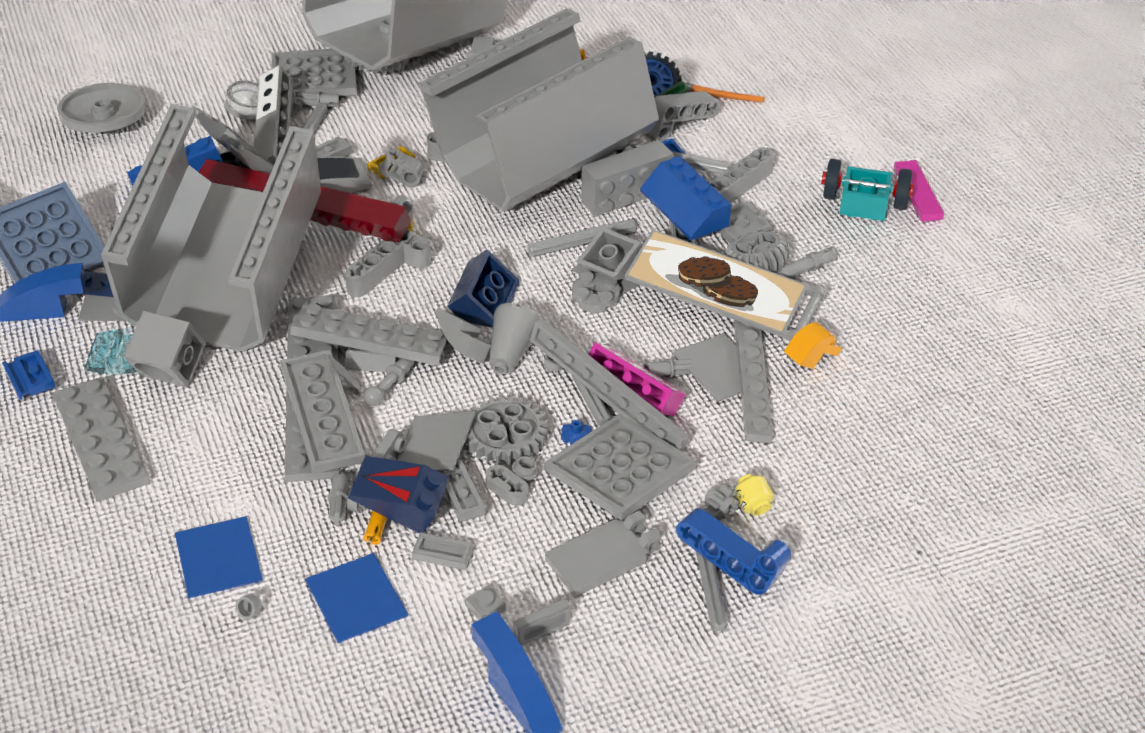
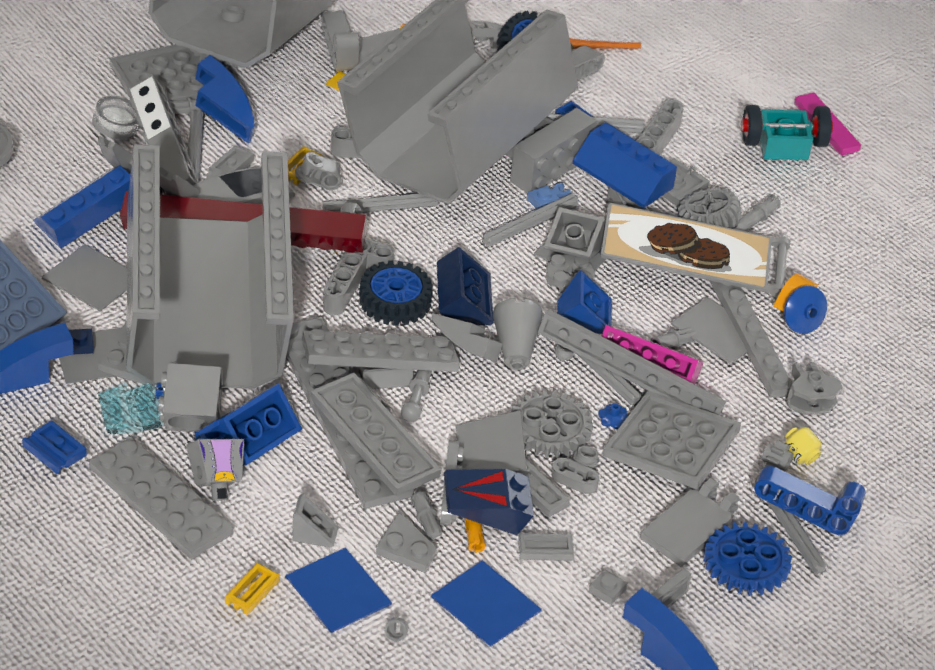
camera: 20 degrees left, 0 degrees up
none -> light grey torso [186,439,244,501]
none -> blue slope [195,55,255,144]
none -> blue slope [195,383,302,466]
none -> yellow tile [225,563,280,616]
none -> light grey slope [292,494,339,548]
none -> light grey axle [322,193,439,213]
none -> black wheel [359,261,433,326]
none -> light grey wing [376,513,437,573]
none -> medium blue plate [527,183,571,209]
none -> blue slope [557,270,612,334]
none -> blue gear [703,522,792,596]
none -> blue dish [784,286,827,334]
none -> light grey hinge [787,362,843,415]

